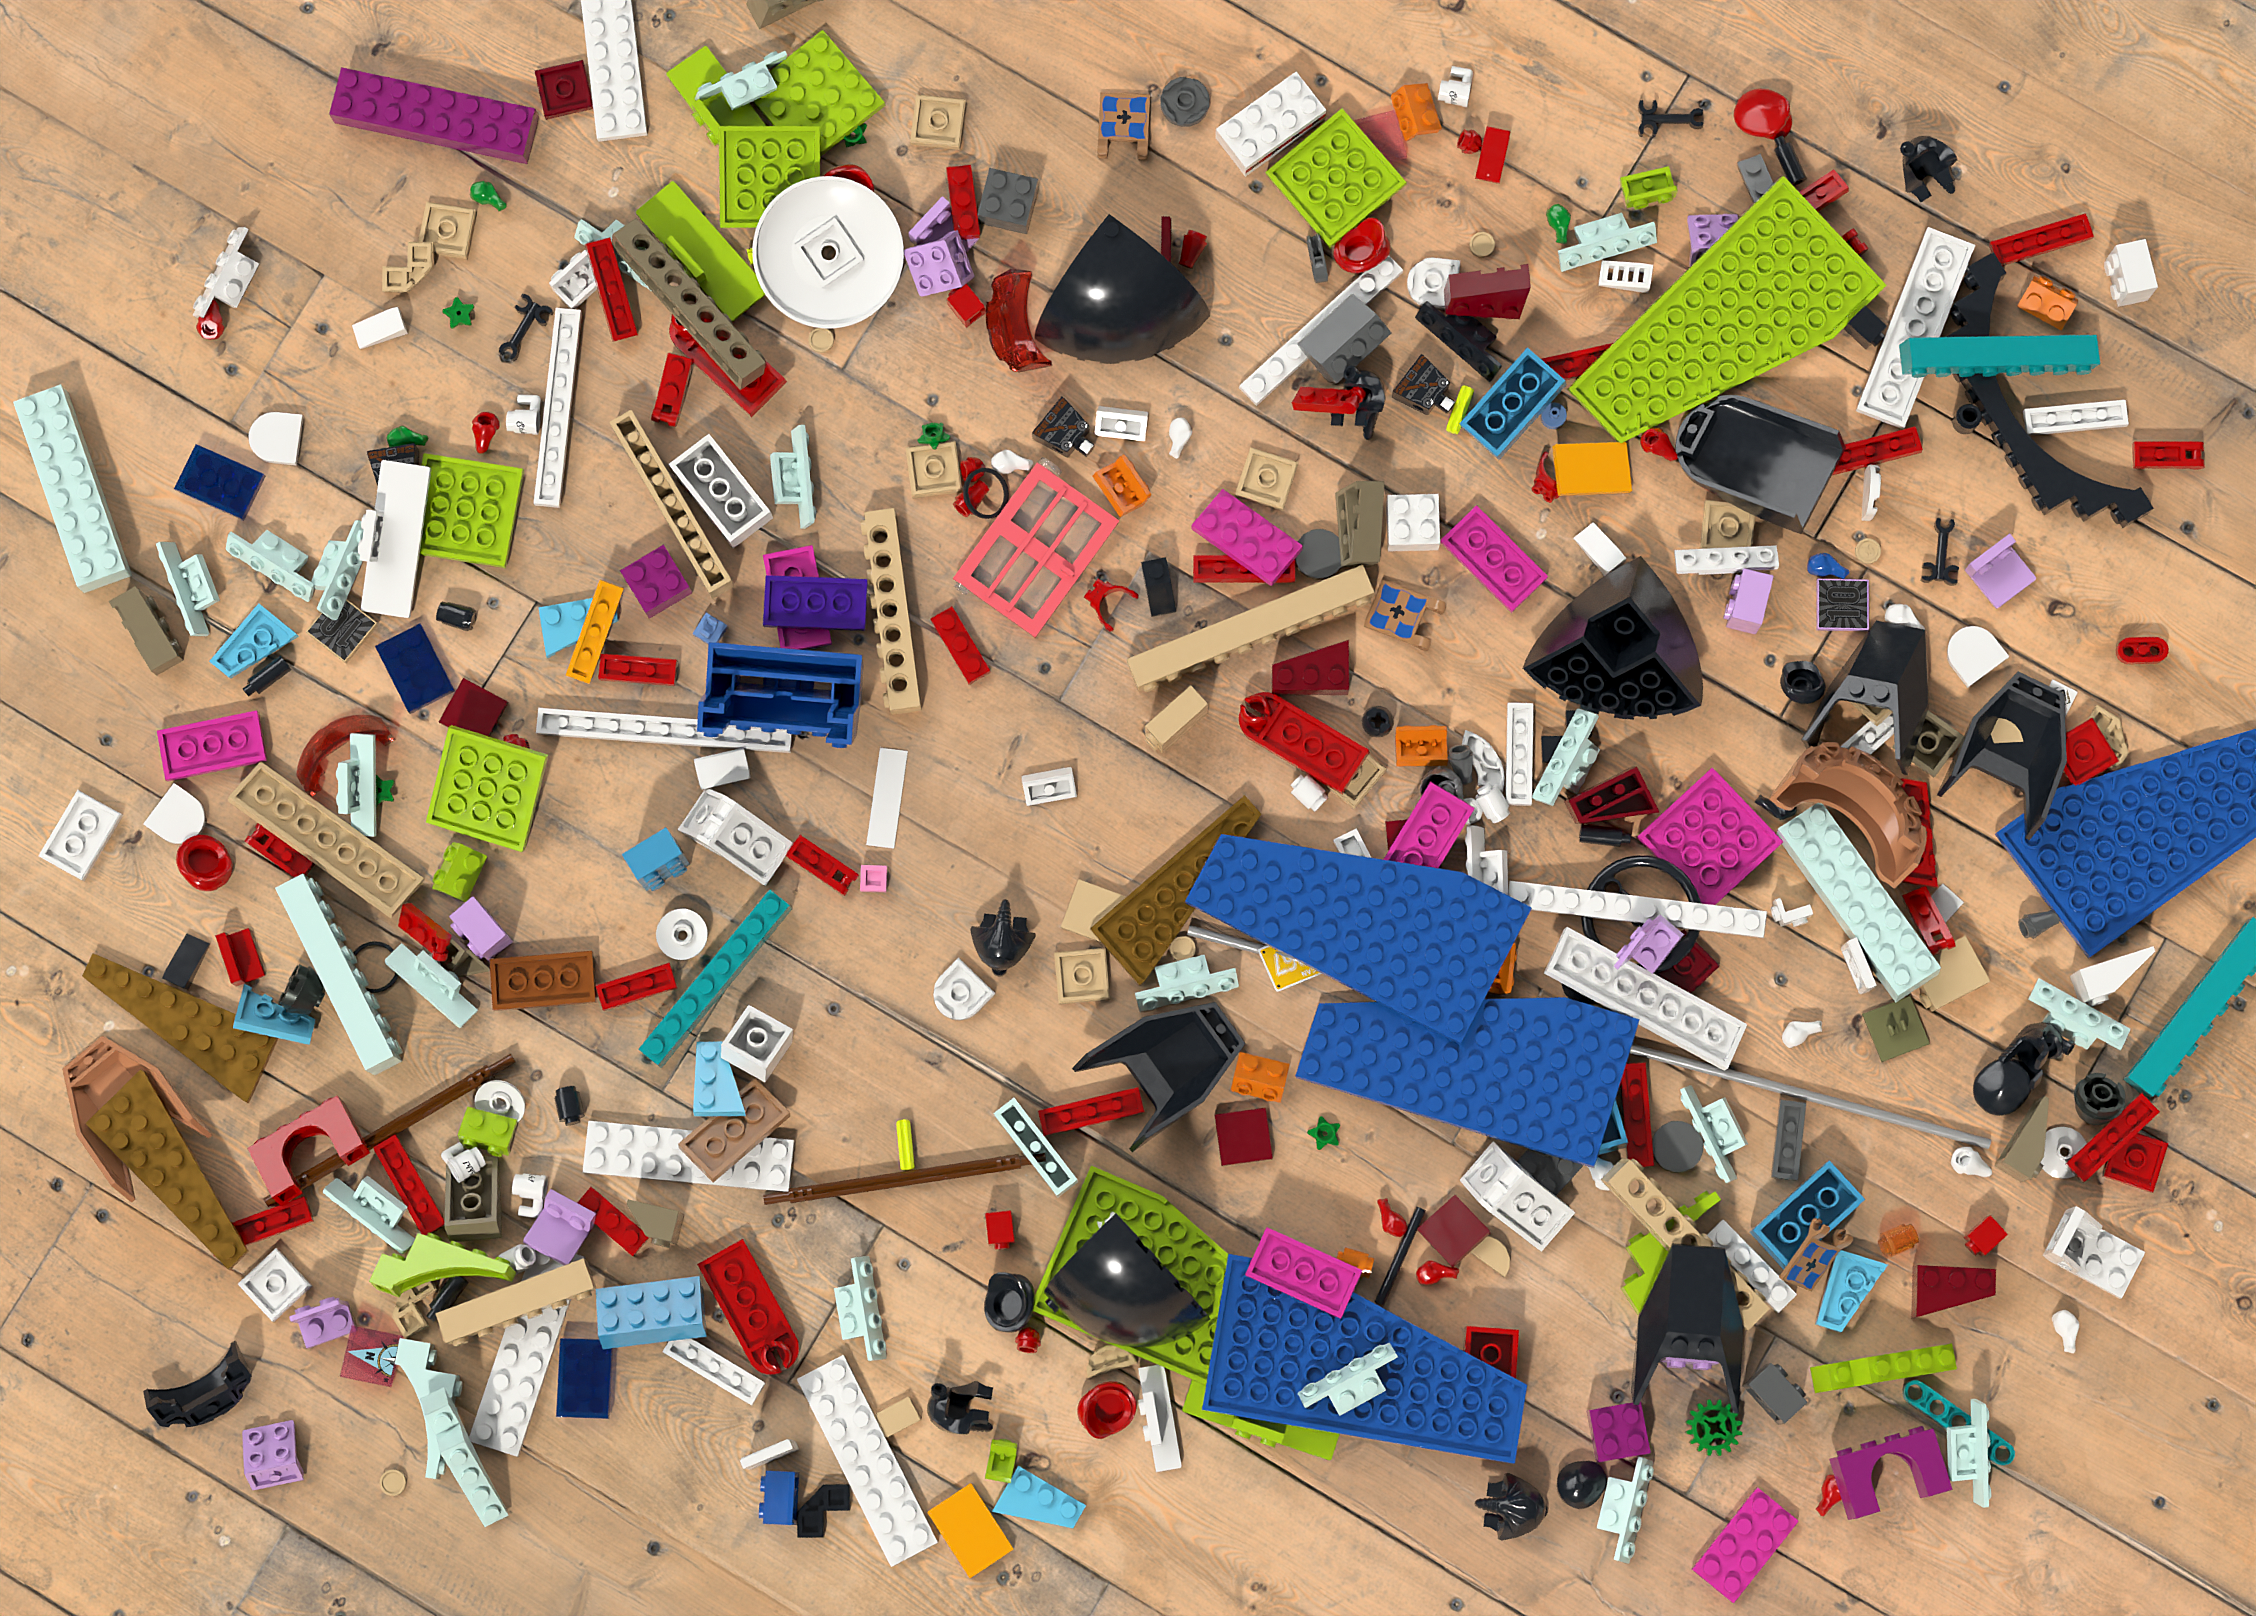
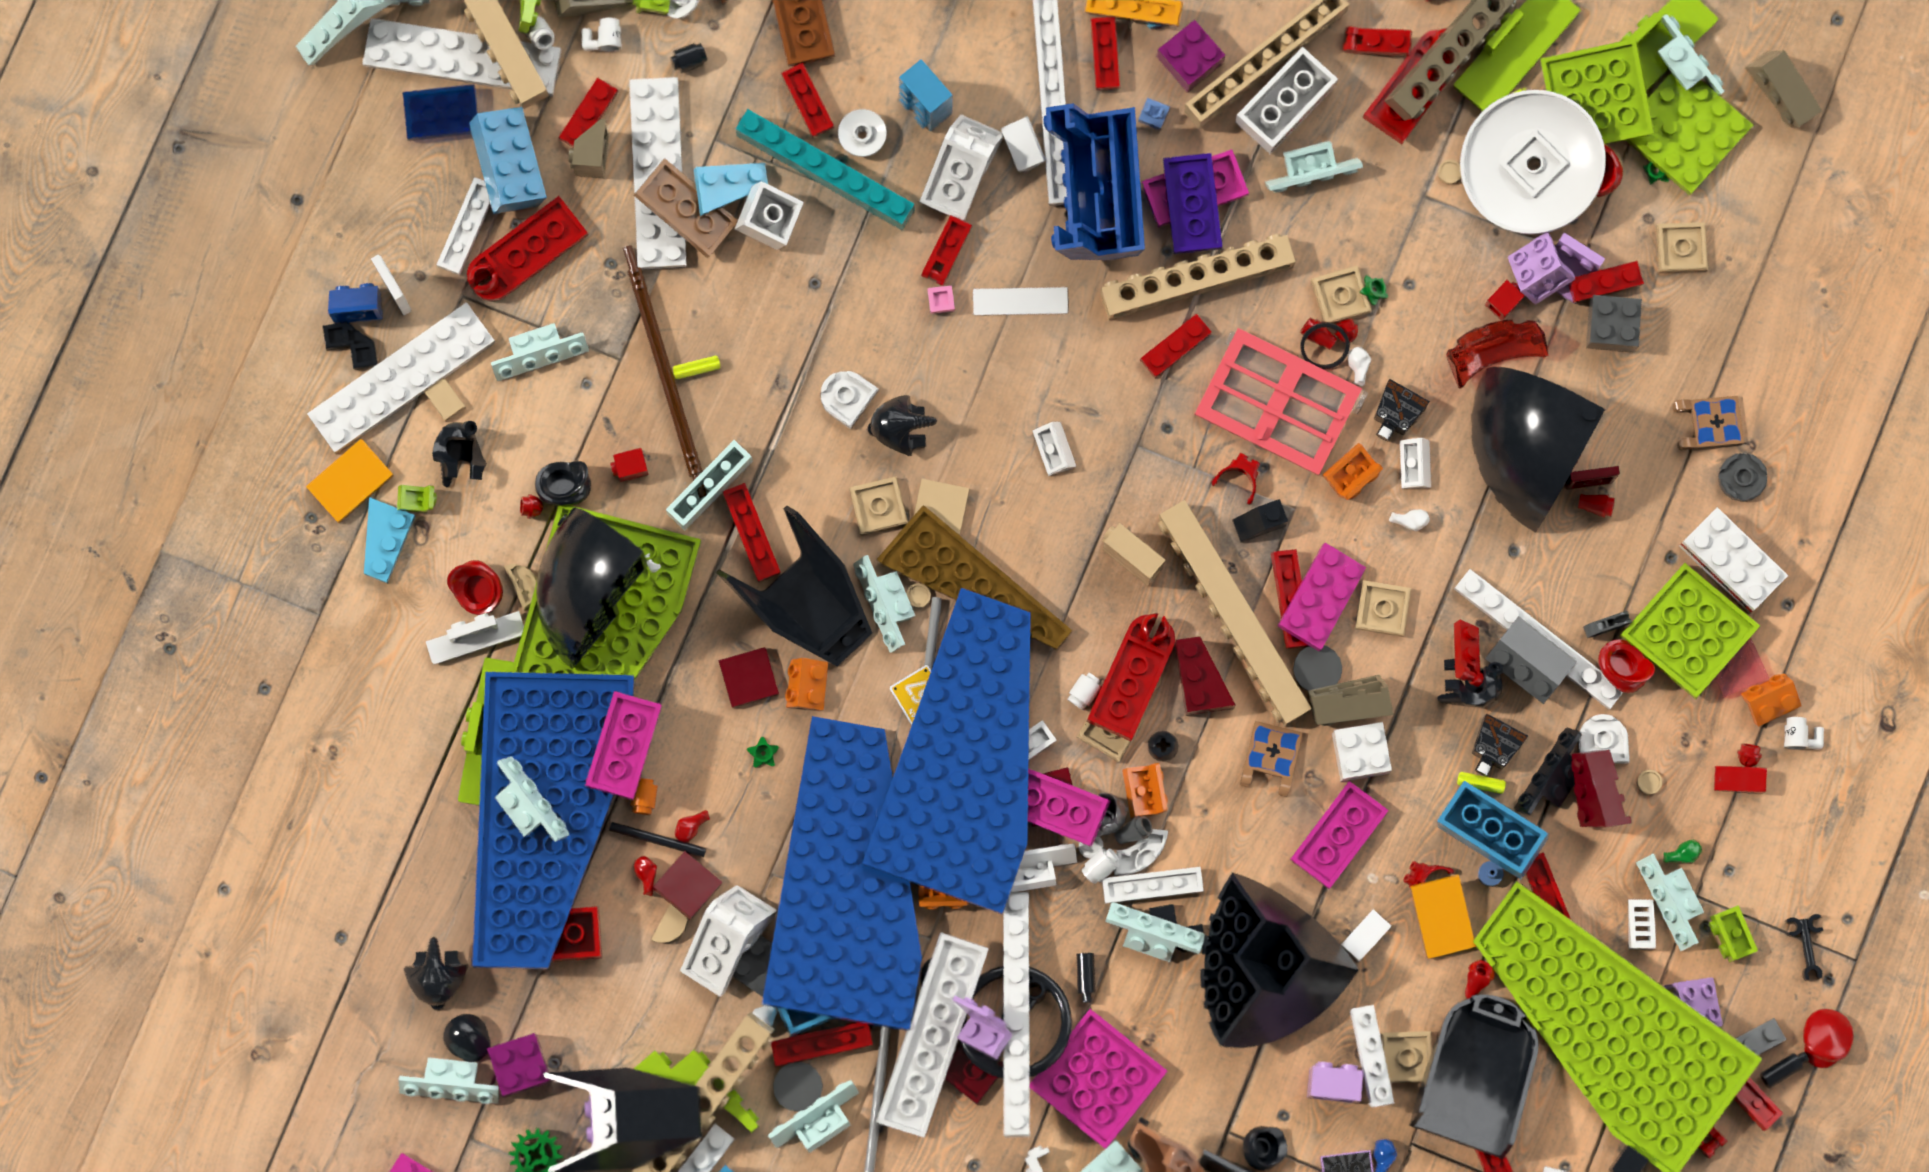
camera: 75 degrees right, 0 degrees up
lavender bracket [523,1189,596,1265] -> none
dark red wedge [1564,766,1659,824] -> none

